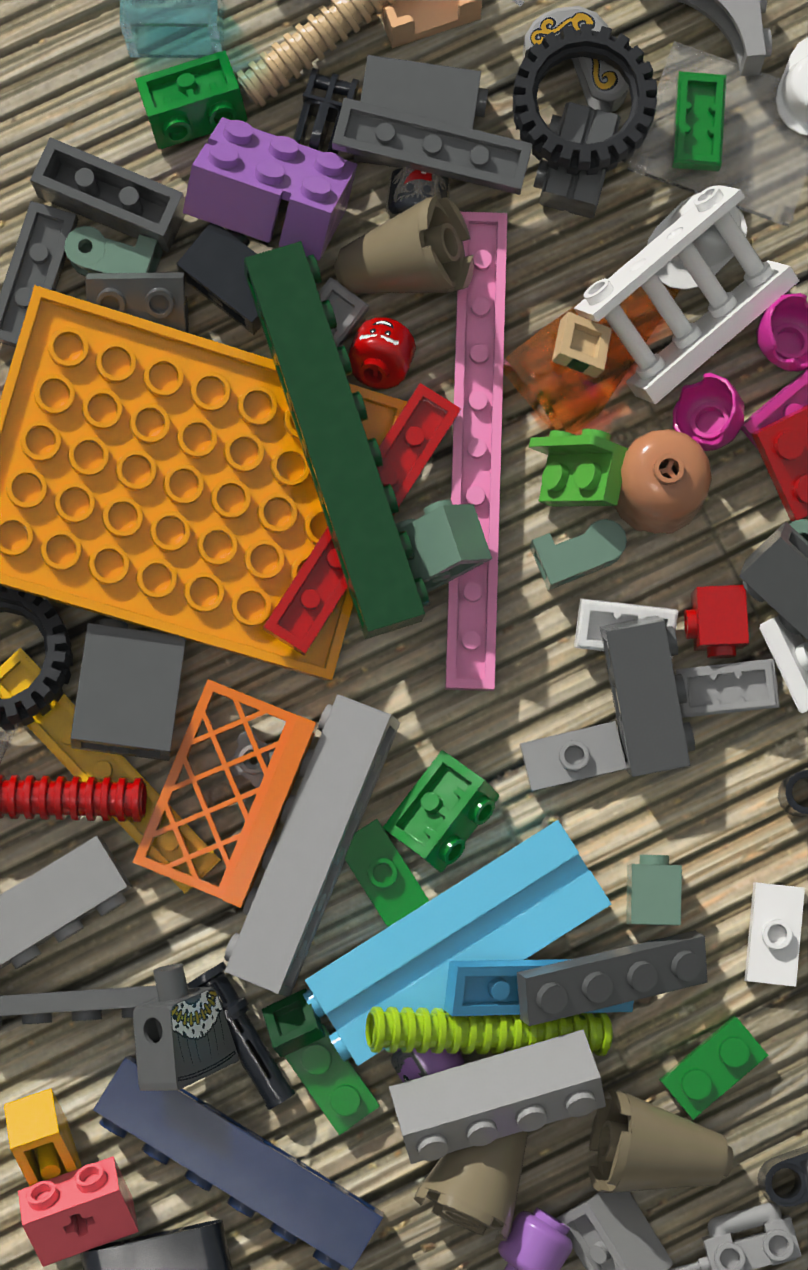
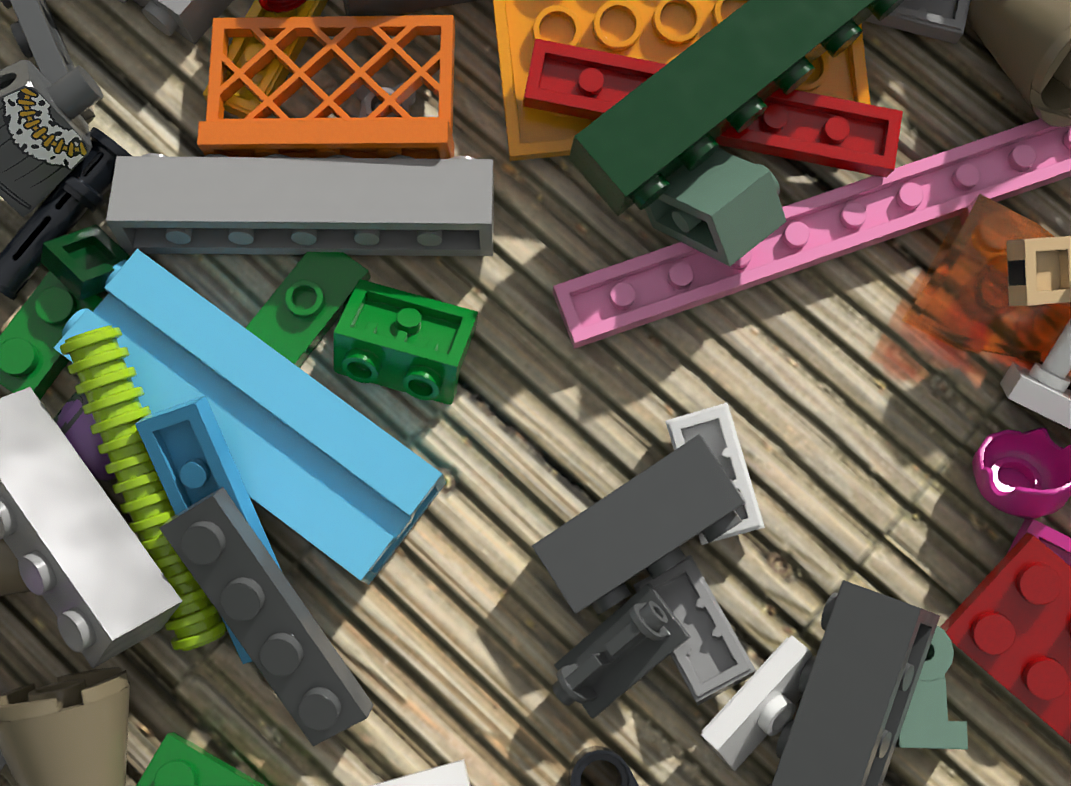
camera: 70 degrees right, 5 degrees down
red head [348,318,416,389] -> none
light grey plate [520,721,627,792] -> none
bright green bracket [529,429,629,507] -> none
sand green leg [530,519,627,591] -> none
nougat cylinder [614,429,712,534] -> none
sand green brick [626,855,682,926] -> none
red brick [684,585,749,659] -> none
none -> dark grey hinge [552,583,691,719]

